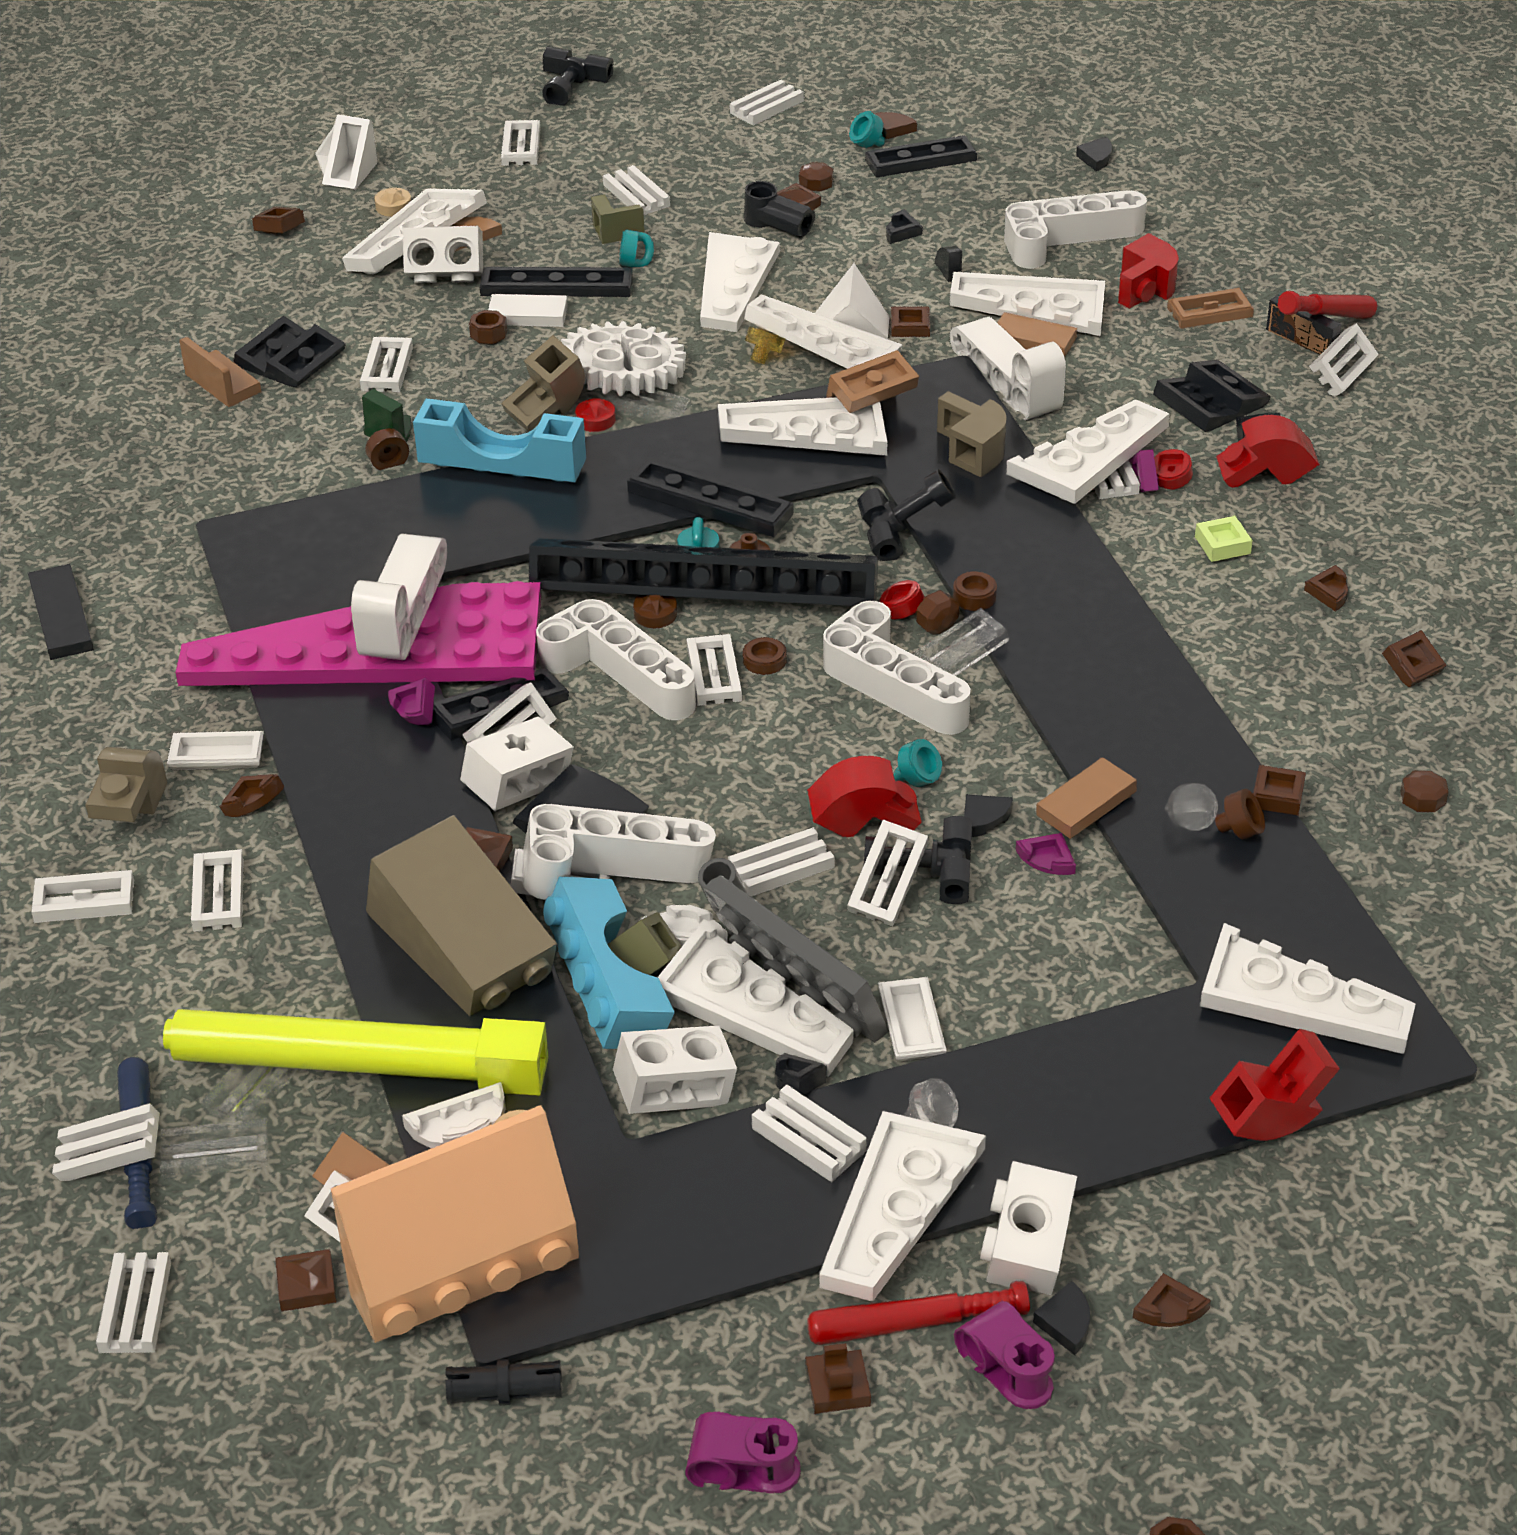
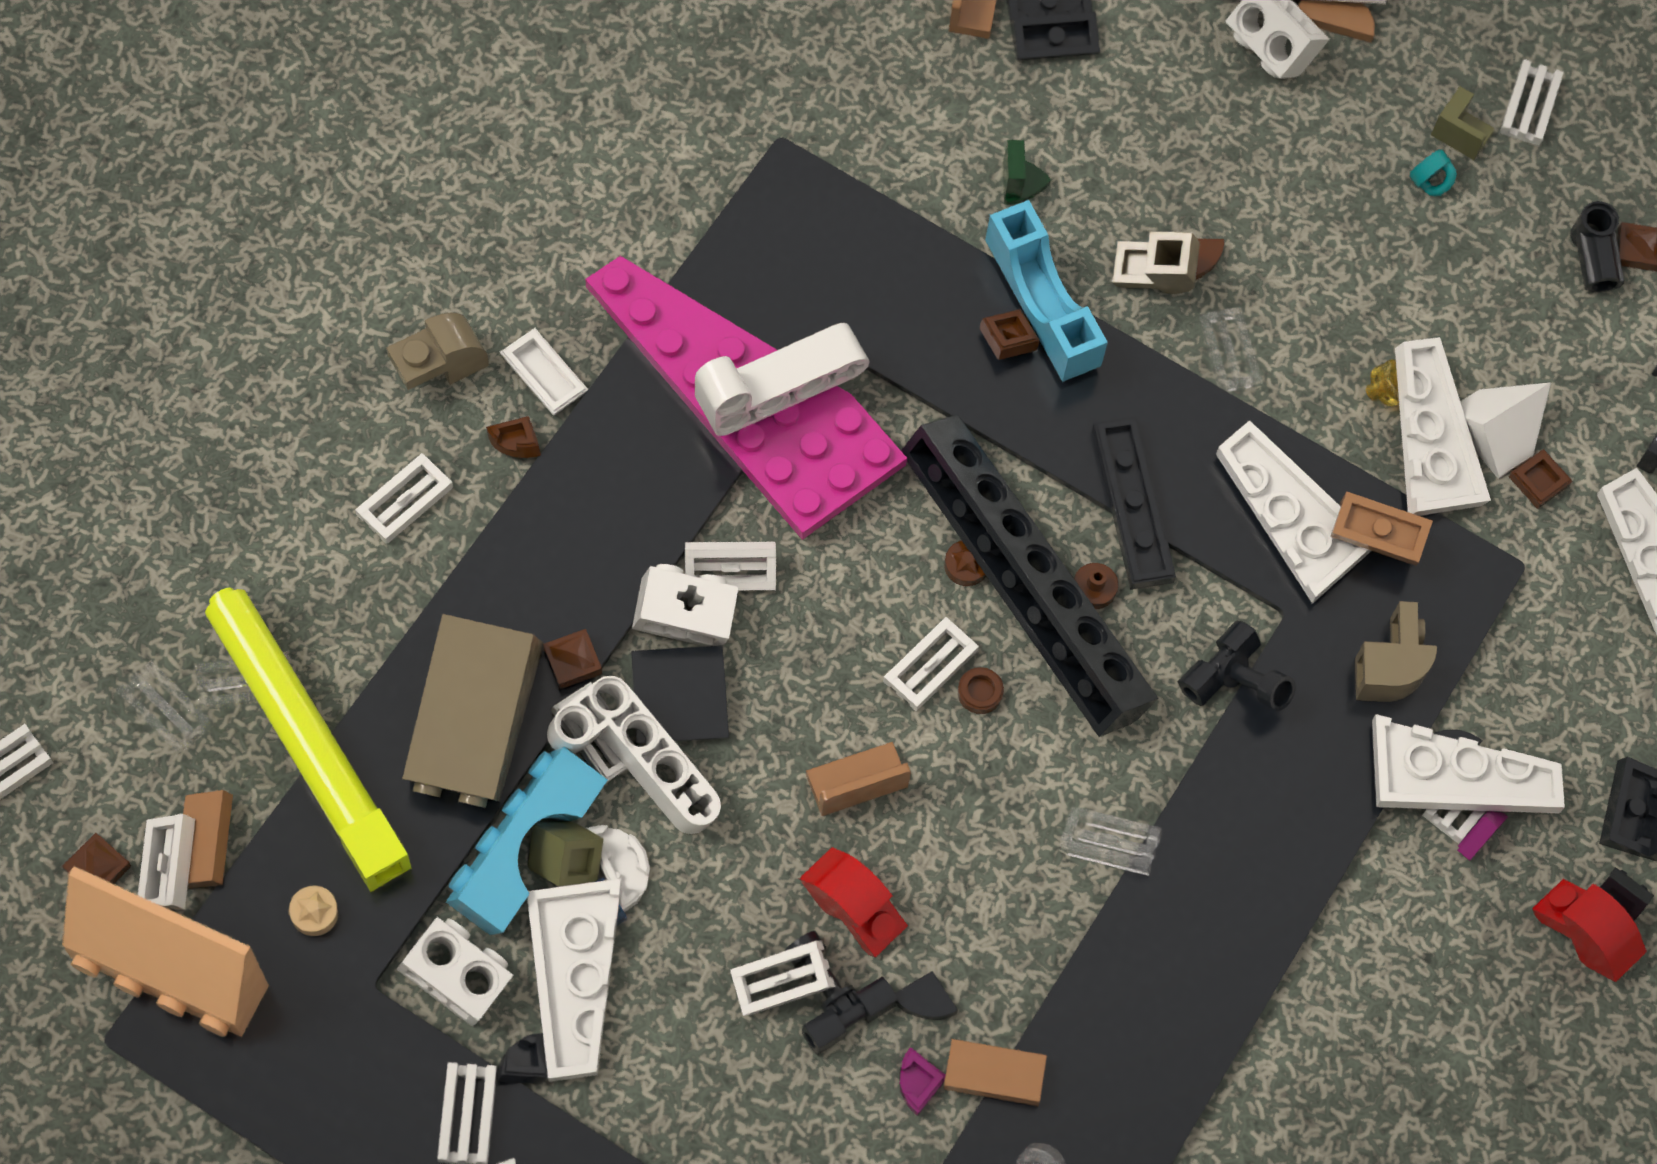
camera: 45 degrees right, 25 degrees up
black tile [28,564,94,660] -> none
white tile [32,870,134,923] -> none
white tile [52,1104,160,1181] -> none
dark blue piece [117,1057,157,1229] -> none
white tile [360,337,413,392] -> none
reddish brown tile [365,428,409,470] -> none
magenta tile [388,678,435,725] -> none
white tile [402,1082,506,1148] -> none
black tile [432,668,569,741] -> none
black pin [445,1359,562,1406] -> none
reddish brown tile [469,310,507,344] -> none
black tile [480,267,633,297] -> none
white tile [488,294,568,327] -> none
white beam [536,599,696,720] -> none
white gear [561,322,686,396] -> none
red tile [575,398,616,432] -> none
teal tile [677,517,720,548] -> none
dark grey hinge [698,858,889,1043] -> none
white wing [700,232,780,332] -> none
white tile [728,827,835,897] -> none
white beam [823,601,971,735] -> none
white tile [878,977,947,1062] -> none
red tile [879,580,925,619] -> none
teal tile [893,739,942,787] -> none
reddish brown tile [916,590,960,635] -> none
white beam [950,317,1066,420] -> none
reddish brown tile [953,571,997,611] -> none
medium nougat tile [997,312,1077,358] -> none
red tile [1154,449,1193,490] -> none
yellowish green plate [1195,516,1252,562] -> none
reddish brown tile [1304,565,1348,612] -> none
none -> medium nougat panel [806,742,911,816]
none -> reddish brown tile [979,309,1040,360]

